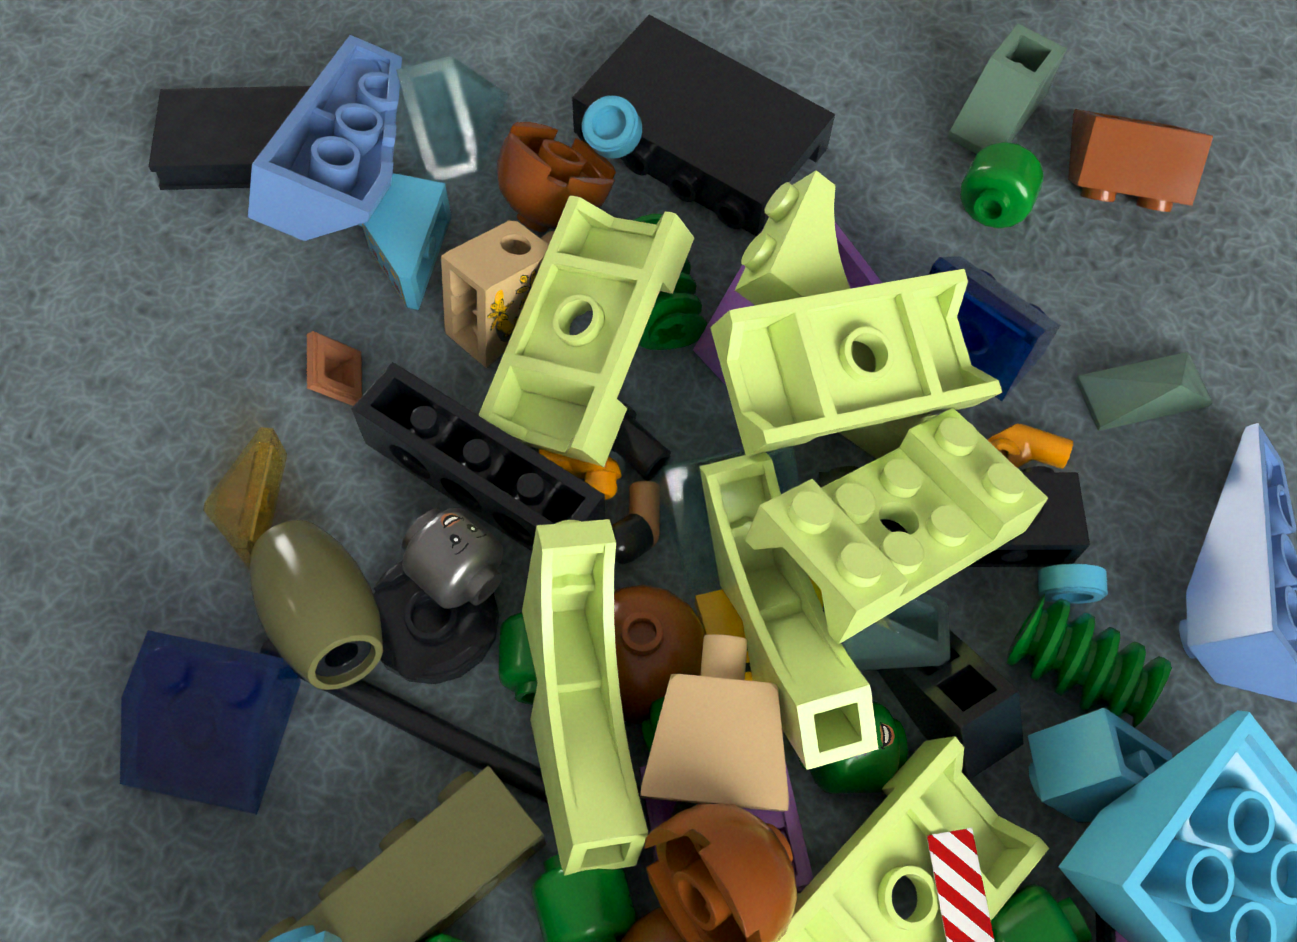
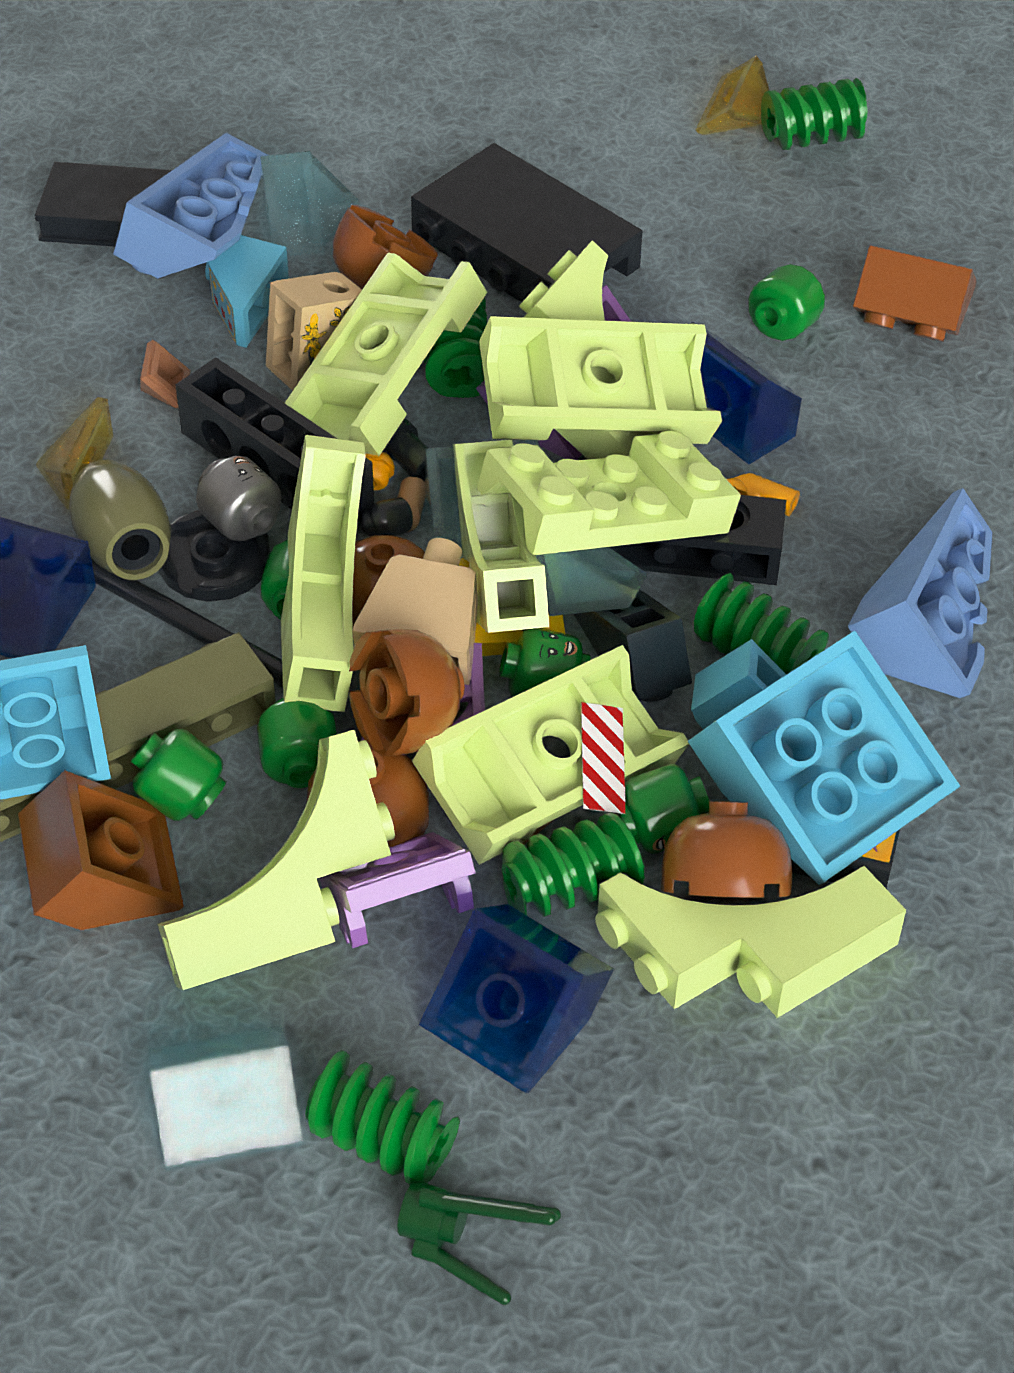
camera: 10 degrees right, 15 degrees down
medium azure tile [582,96,642,159] -> none
sand green slope [947,23,1067,154] -> none
medium azure tile [1038,564,1108,604] -> none
sand green slope [1075,352,1213,431] -> none

